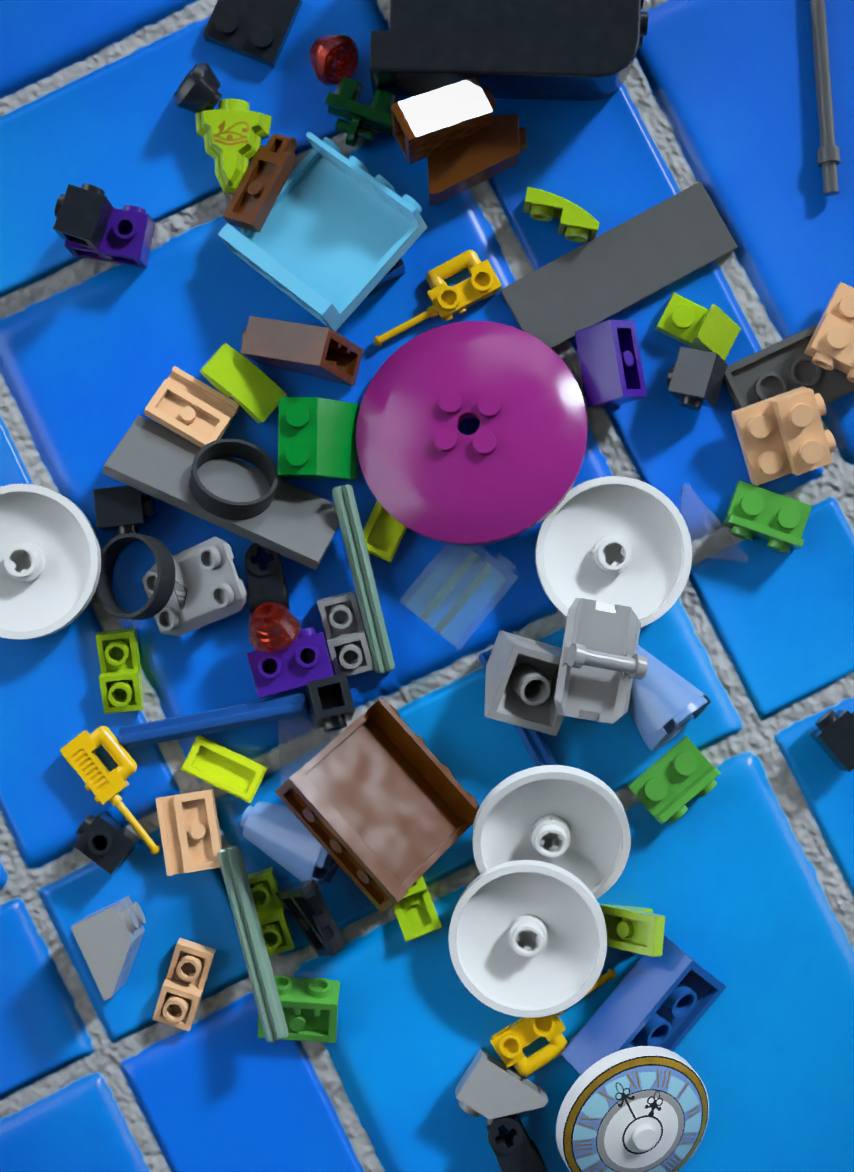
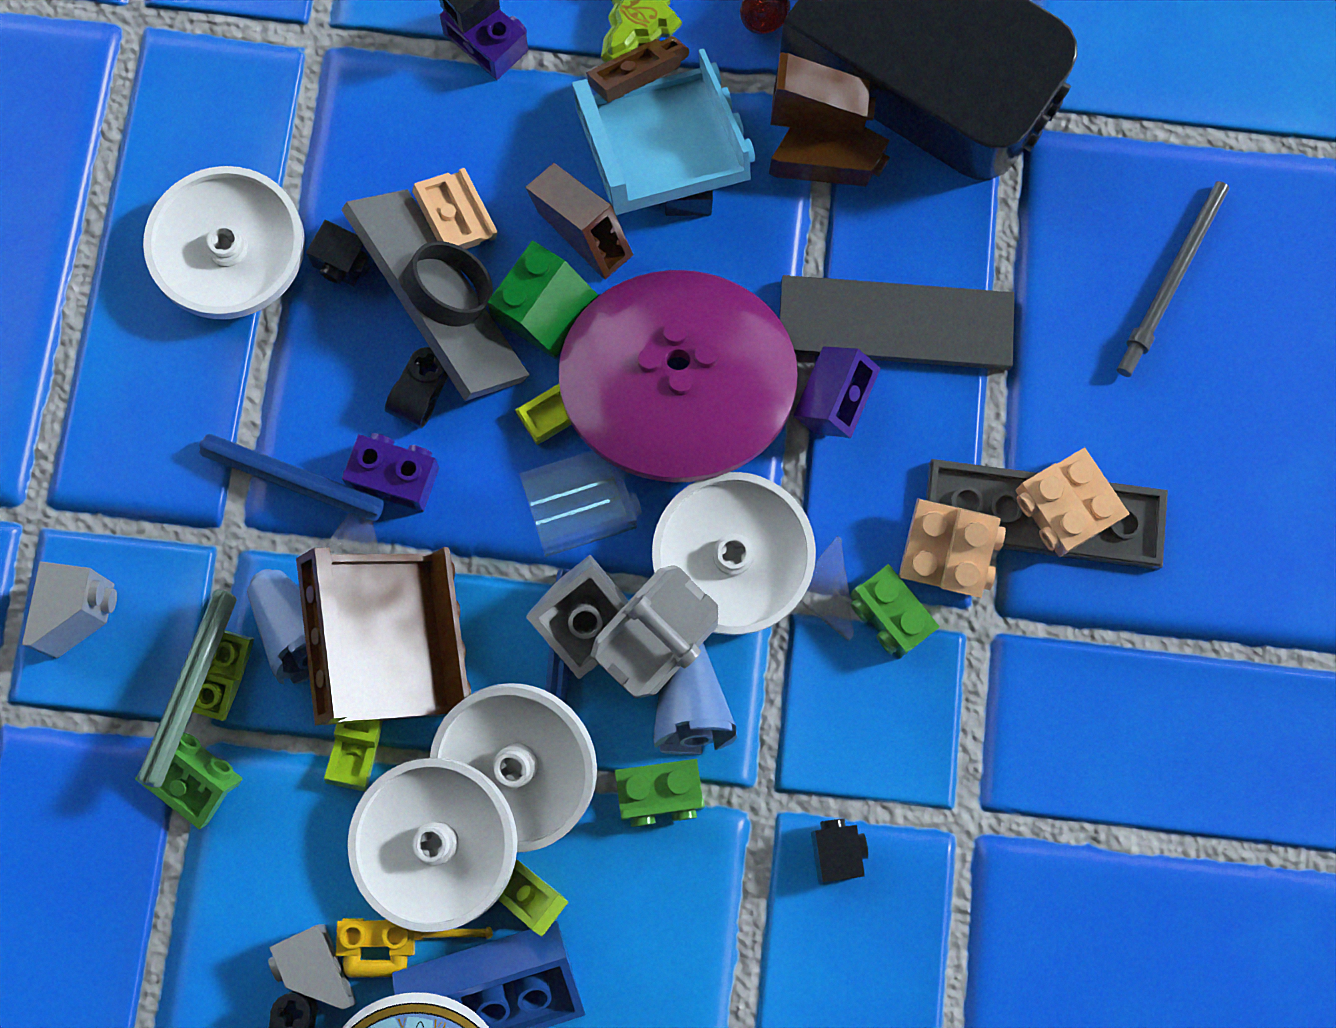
camera: 25 degrees right, 10 degrees down
yellow piece [60,726,160,855] -> none
black brick [74,812,142,875] -> none
black tyre [95,533,176,620] -> none
lime slope [95,628,144,714] -> none
light grey shield [142,537,247,636] -> none
light nougat slope [152,938,217,1031] -> none
light nougat plate [155,789,222,876] -> none
neon yellow tile [181,735,268,803] -> none
lime slope [199,343,287,423] -> none
clear red cone [248,602,301,653] -> none
black wing [275,880,345,956] -> none
black brick [304,673,355,732] -> none
light grey slope [317,591,374,676] -> none
dark green hips [325,77,396,147] -> none
sand green axle [332,484,395,673] -> none
yellow piece [374,250,502,346] -> none
lime slope [523,187,599,243] -> none
lime slope [655,293,741,361] -> none
black brick [667,347,728,411] -> none

